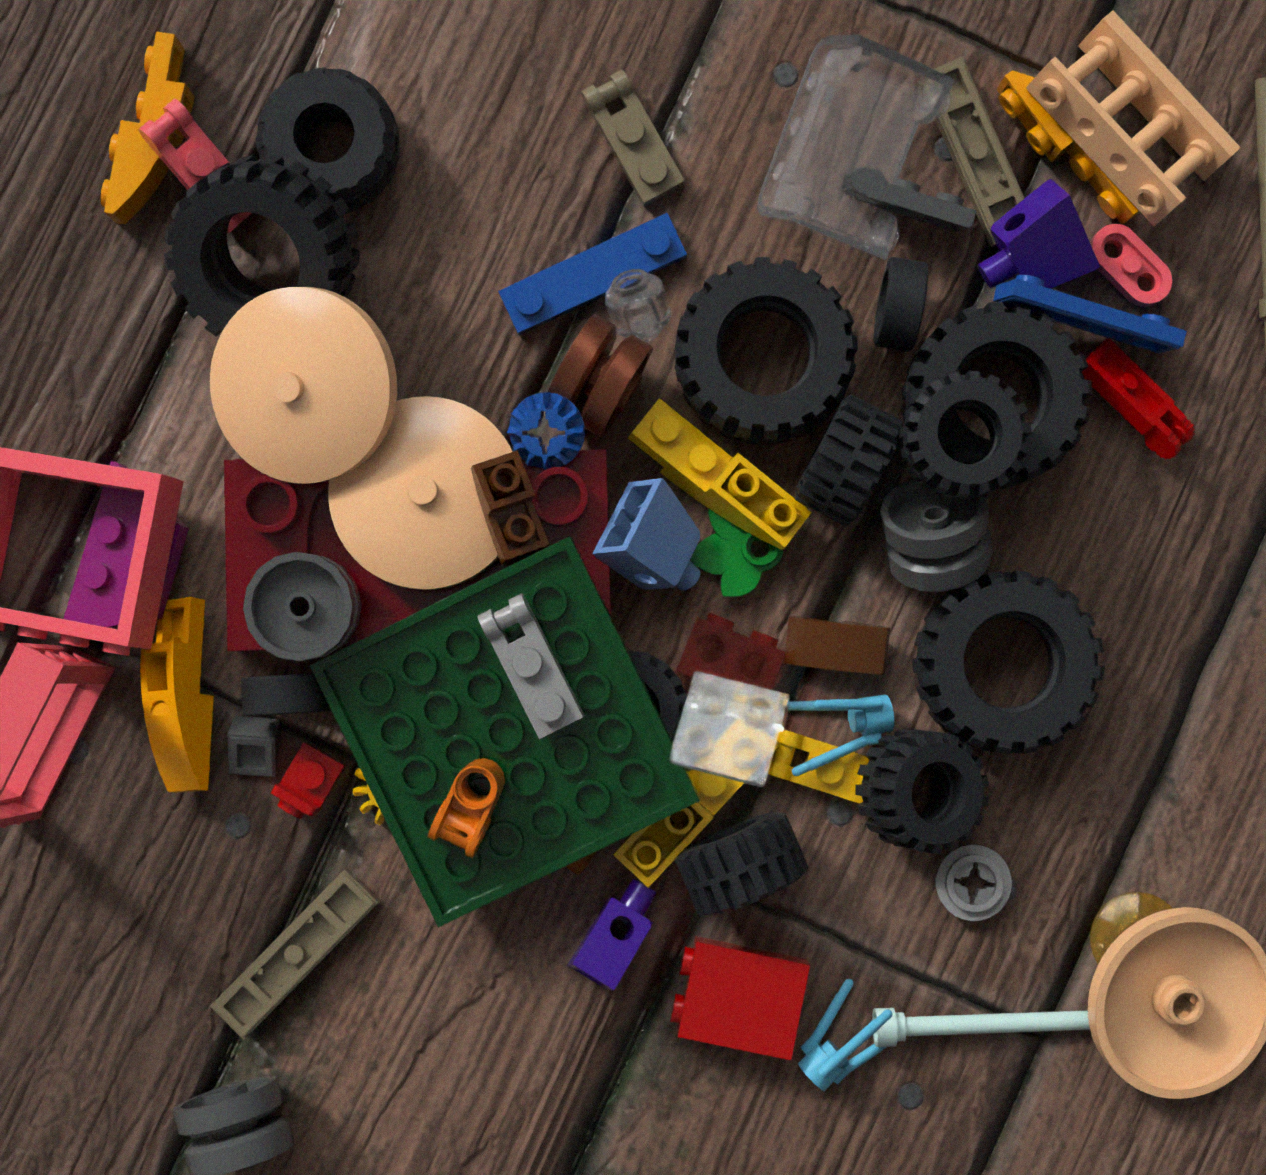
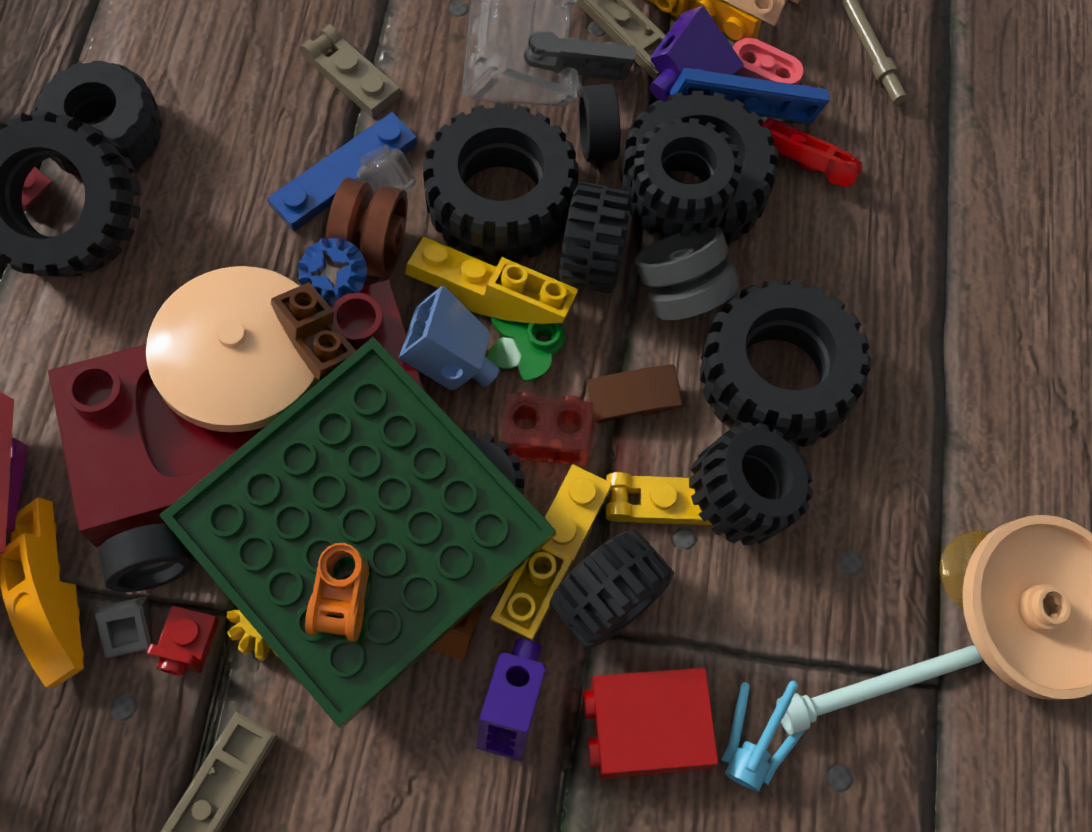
camera: 20 degrees left, 20 degrees down
light nougat dish [210,287,397,484] -> none
dark grey wheel [243,552,362,661] -> none
light grey plate [478,593,585,739] -> none
clear bracket [670,671,789,787] -> none
medium azure plant [785,694,894,776] -> none
light grey gear [935,844,1012,921] -> none

